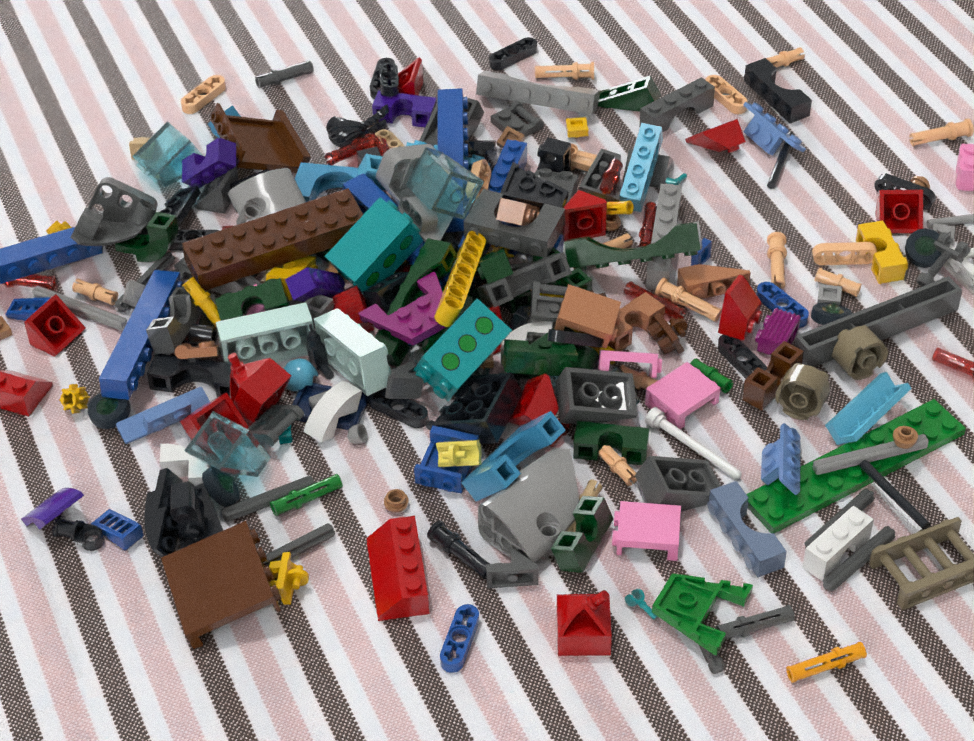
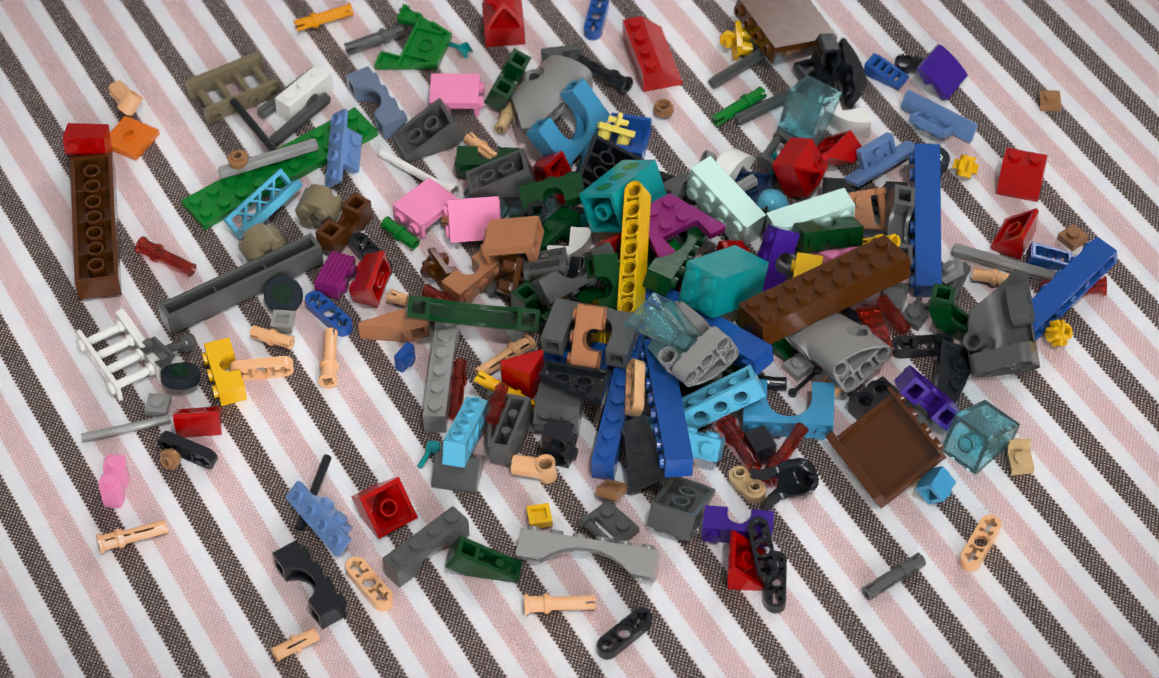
camera: 175 degrees right, 5 degrees up
none -> medium blue bracket [901,90,978,143]

